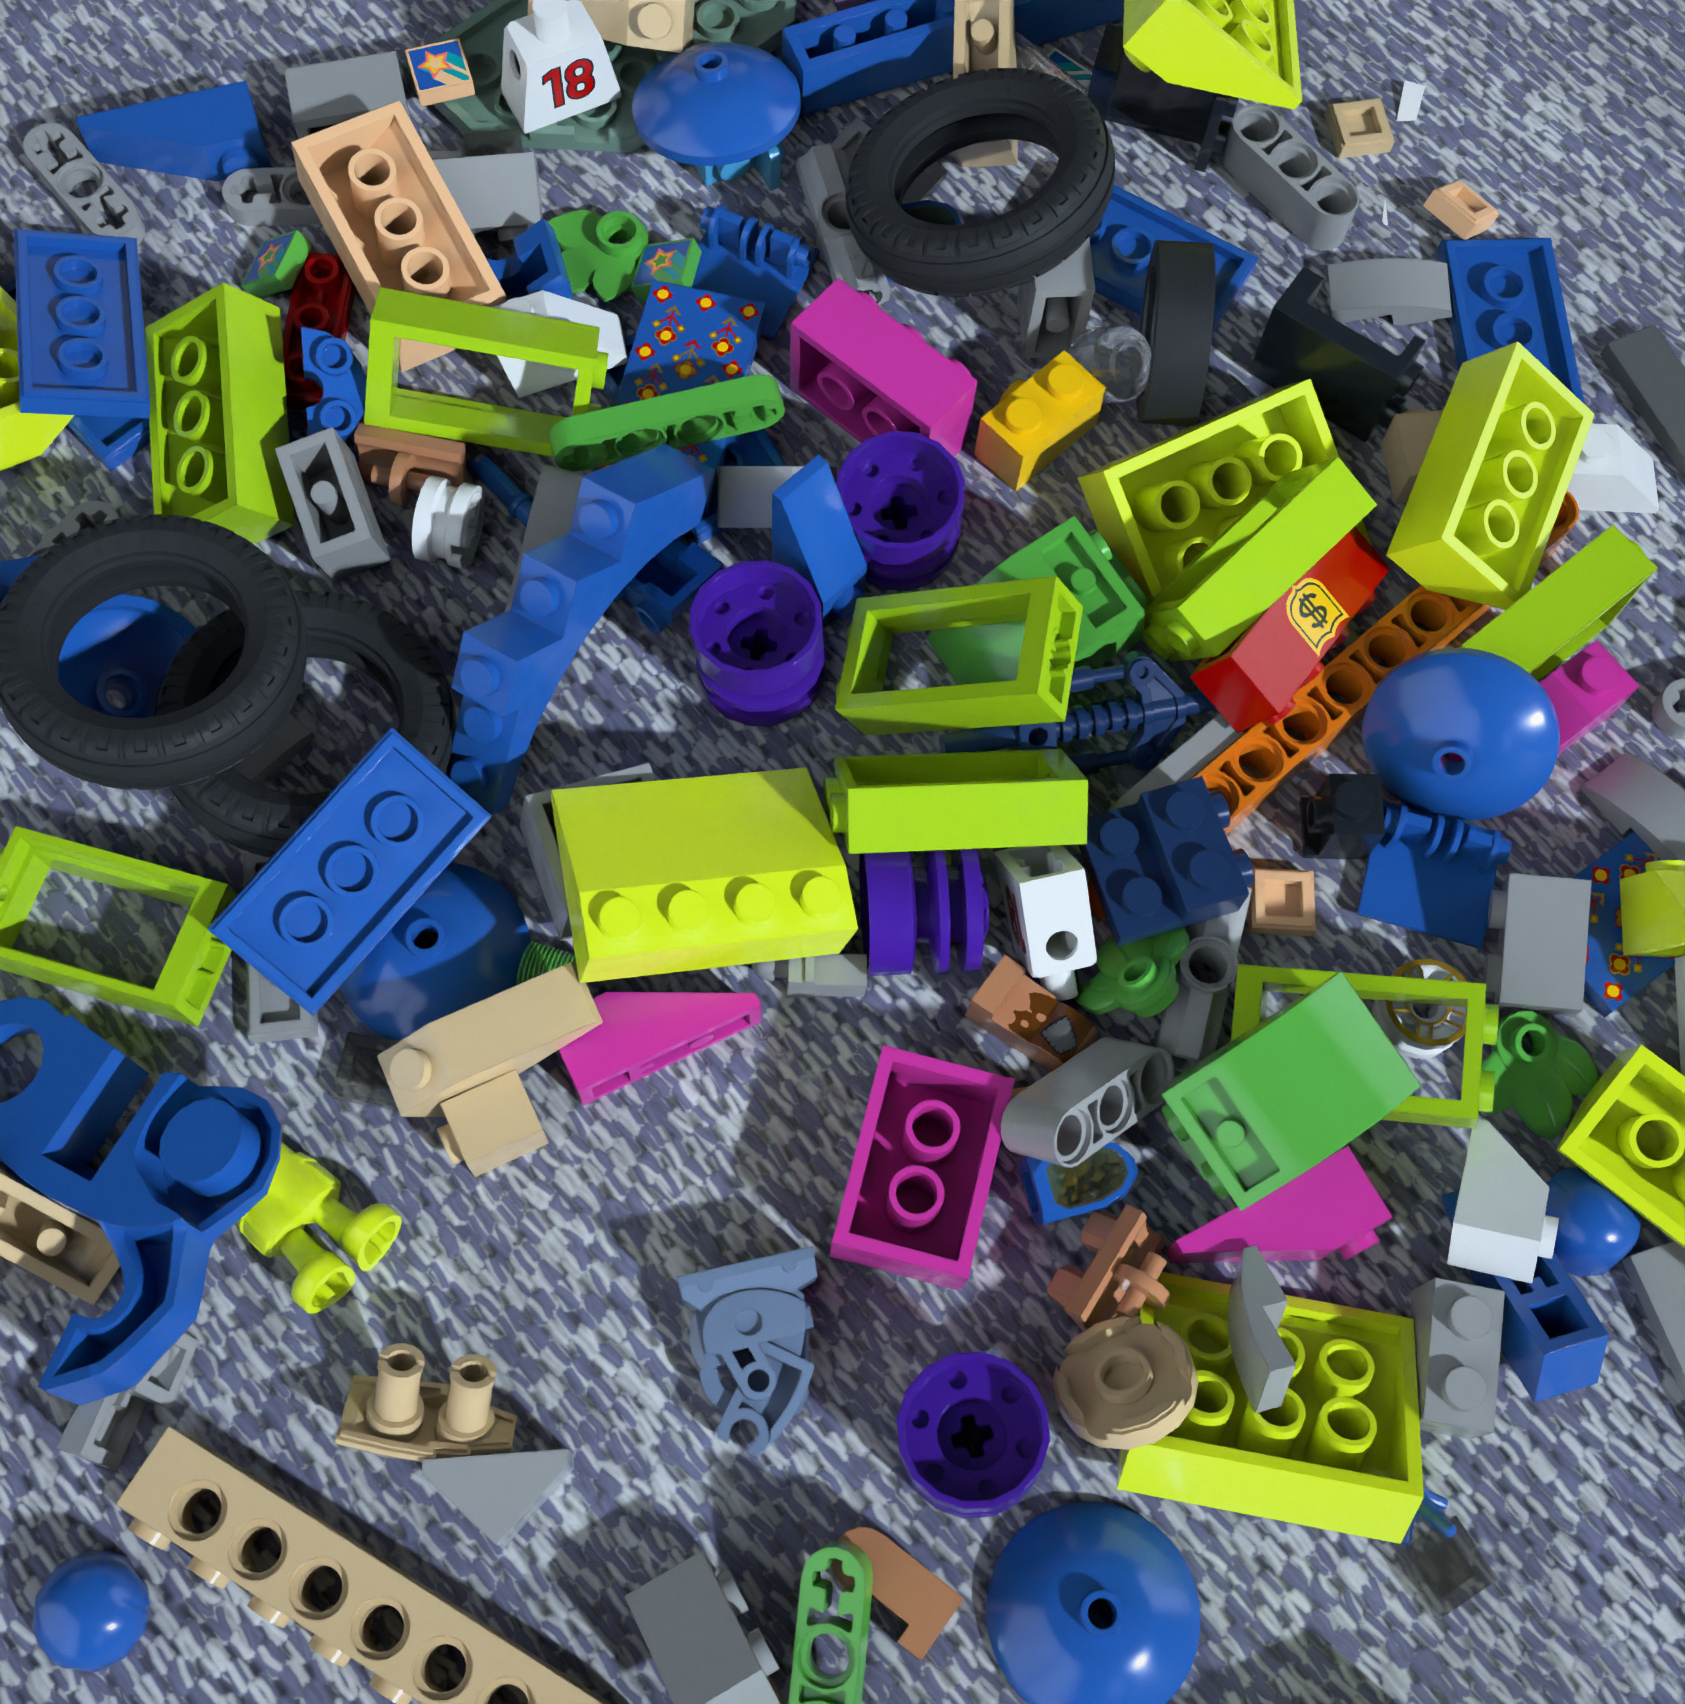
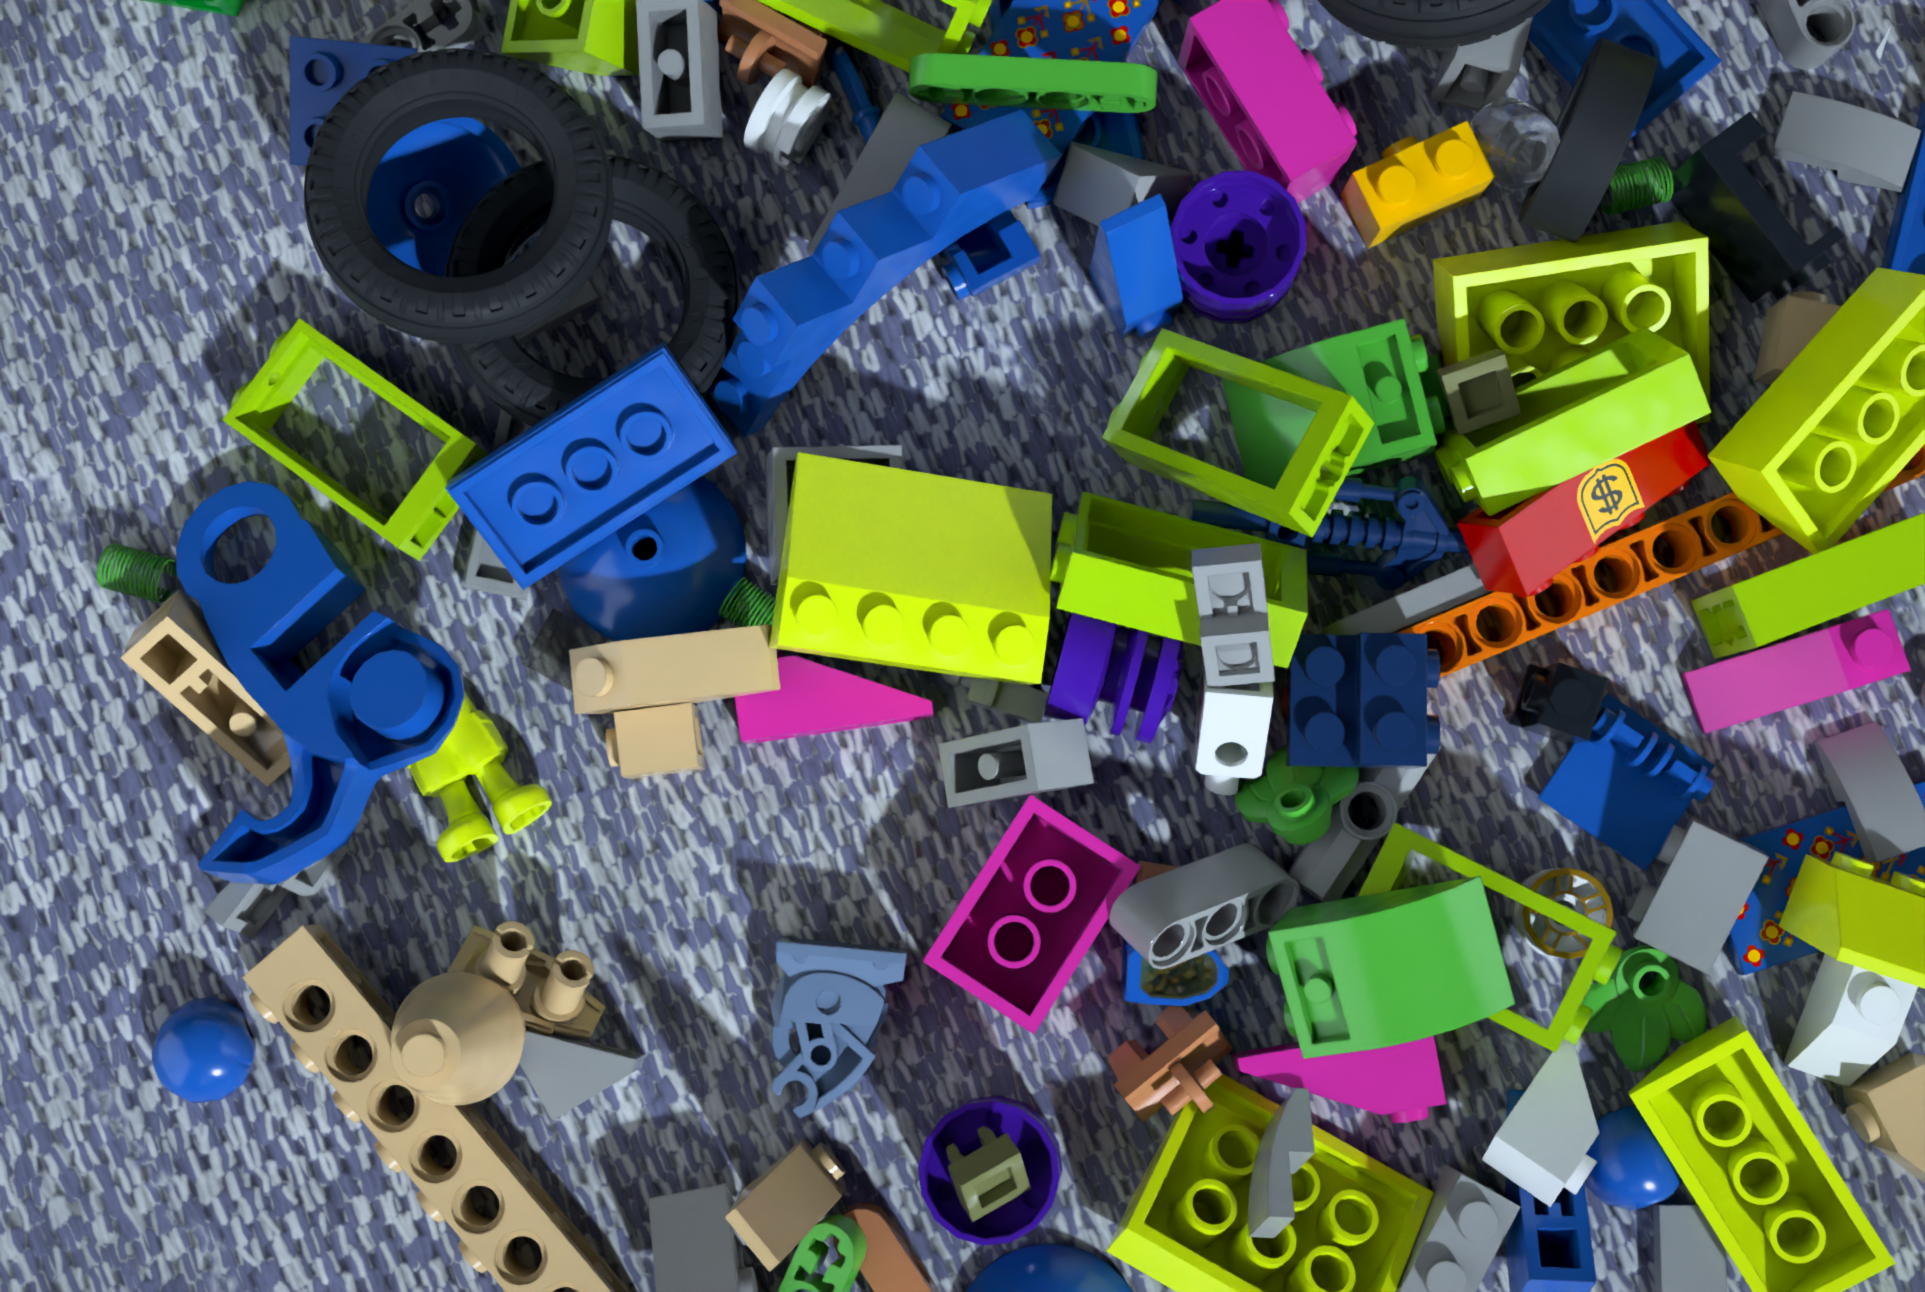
camera: 25 degrees right, 15 degrees up
dark purple wheel [690,561,825,726] -> none
leg [965,955,1098,1072] -> none
tan tile [1053,1316,1199,1450] -> none
light nougat tile [1248,868,1316,937] -> none
blue dish [1362,648,1560,821] -> none
none -> tan cone [390,971,526,1105]
none -> tan slope [725,1138,846,1272]
none -> light grey brick [938,718,1094,808]
none -> olive tile [946,1126,1031,1222]
none -> light grey slope [1192,543,1275,687]
none -> olive tile [1436,348,1522,436]
none -> bright green piece [1602,156,1674,216]

